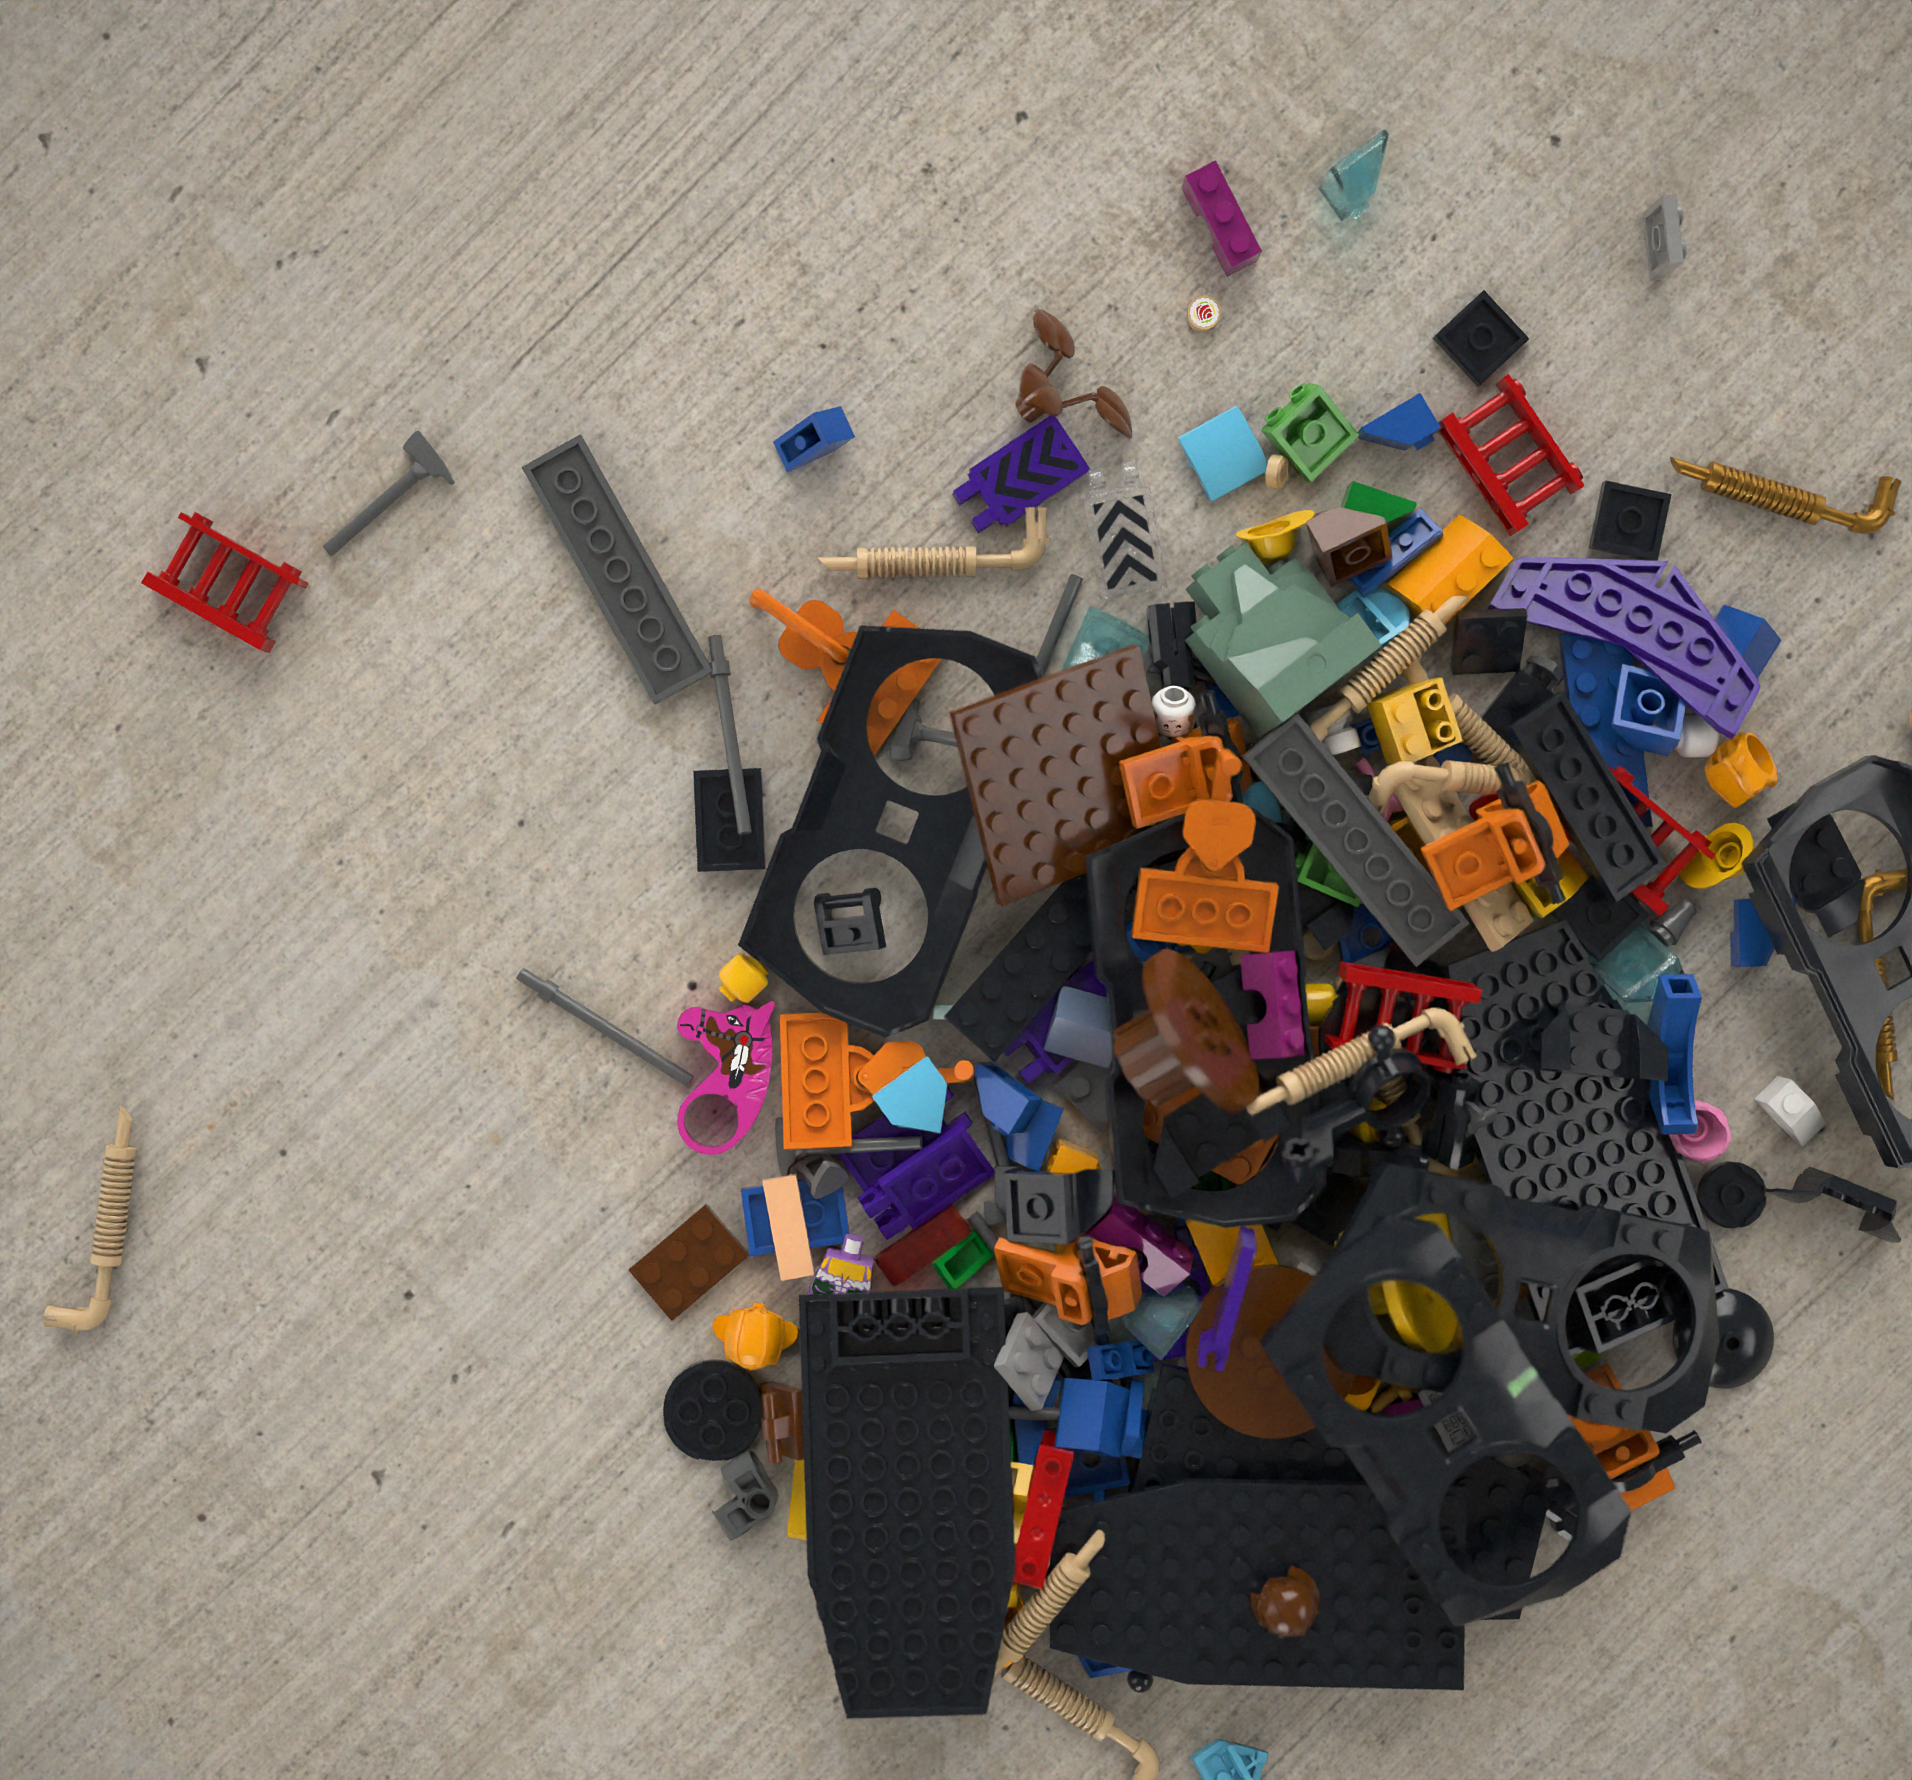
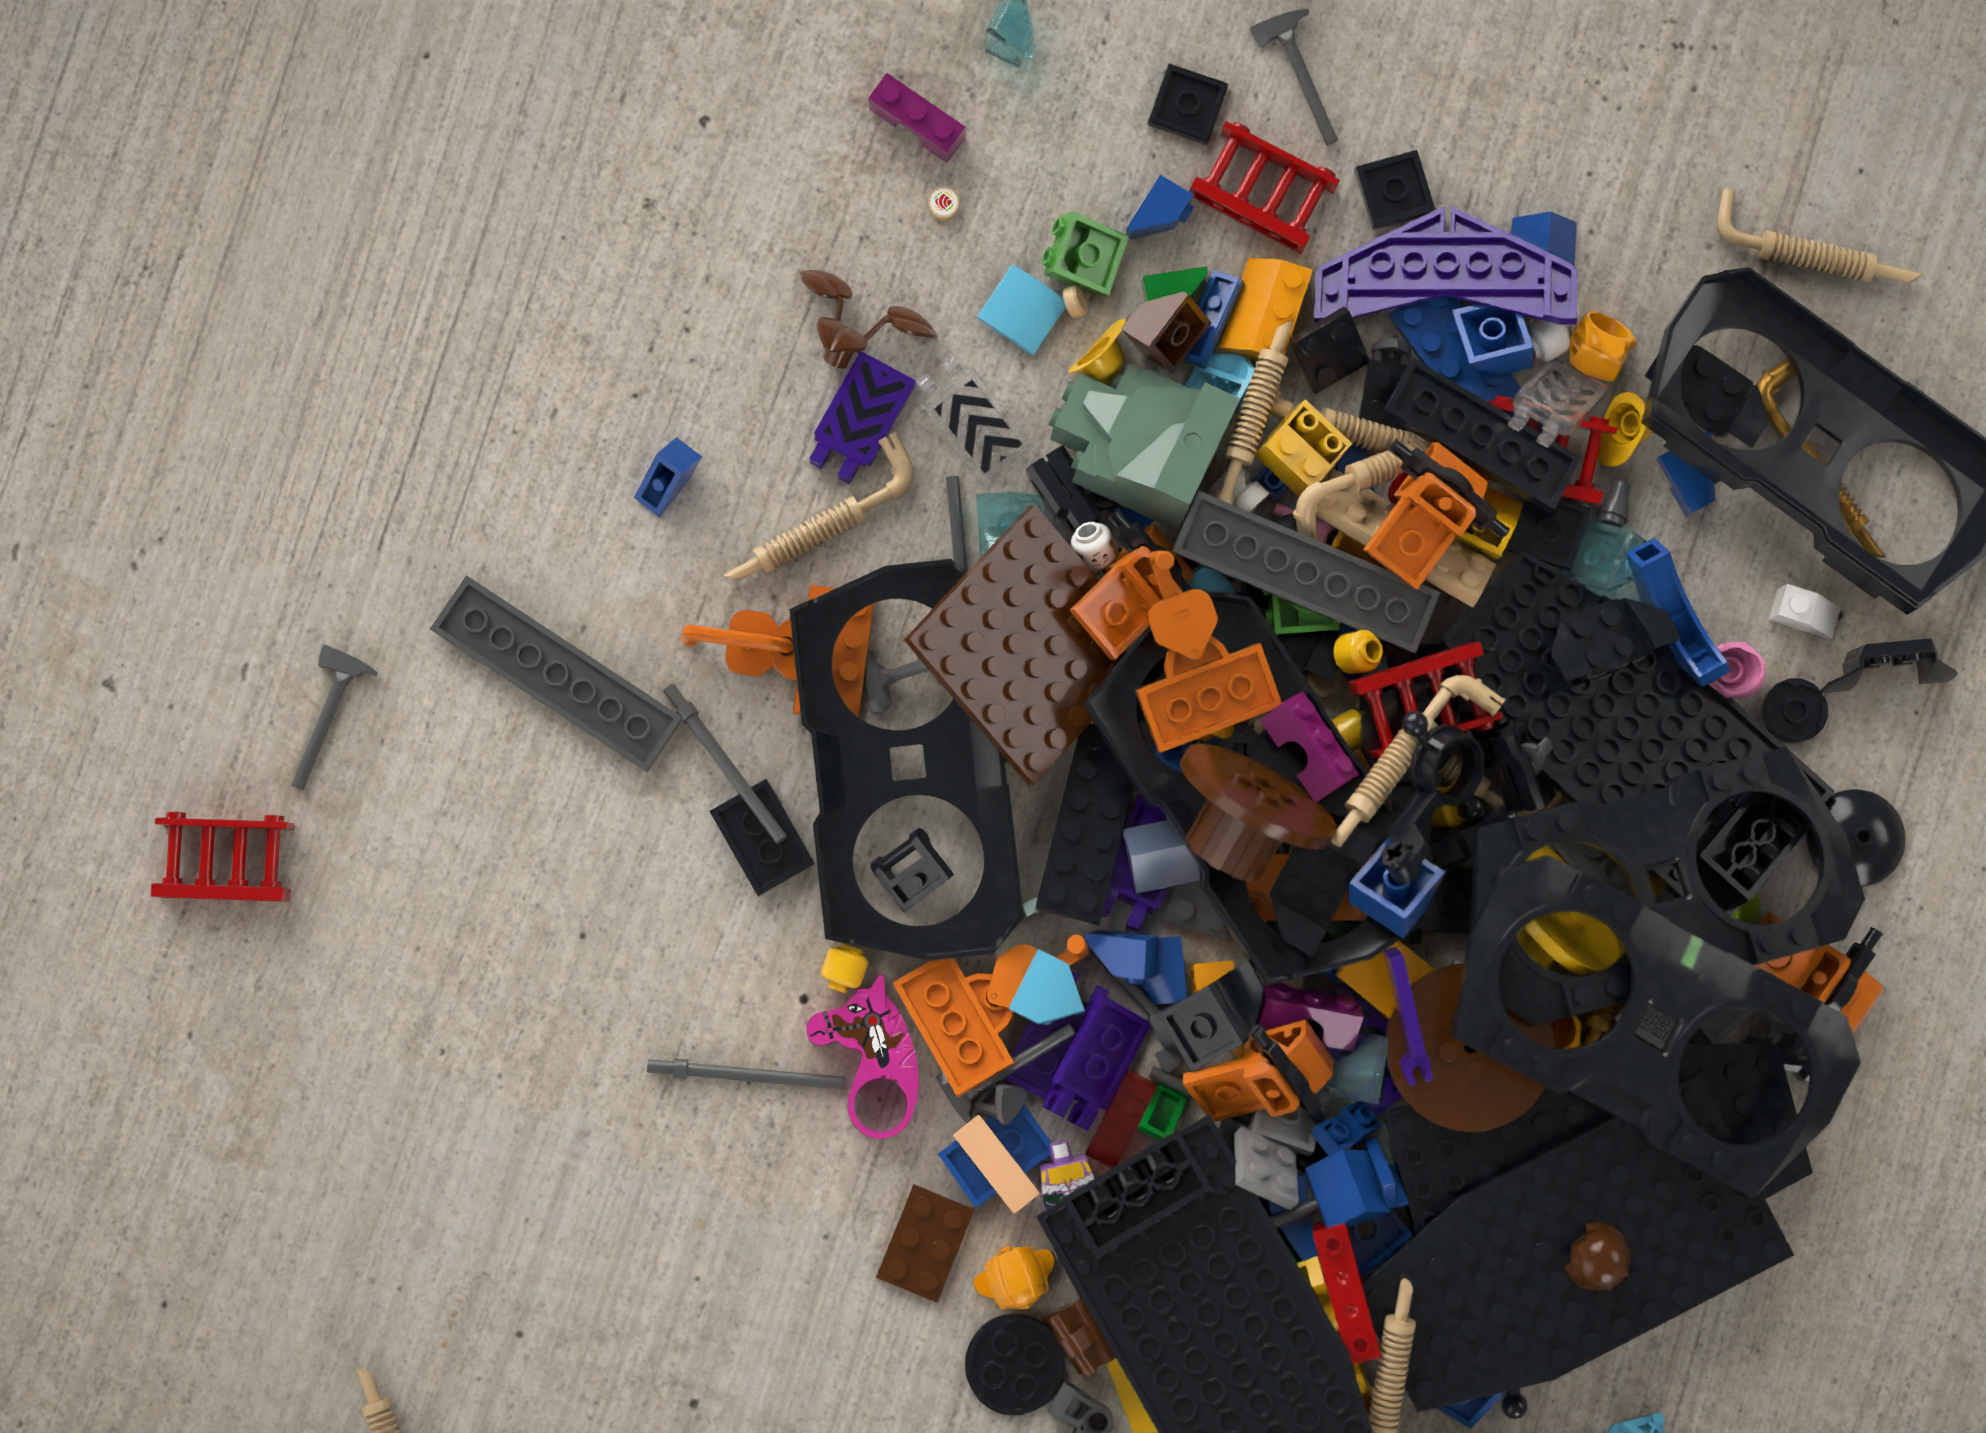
camera: 30 degrees left, 5 degrees down
pearl gold piece [1670,457,1902,534] -> none
none -> dark grey piece [1250,9,1338,145]
none -> yellow head [1334,630,1383,674]
none -> blue slope [1348,837,1445,938]
none -> clear tile [1507,358,1610,448]

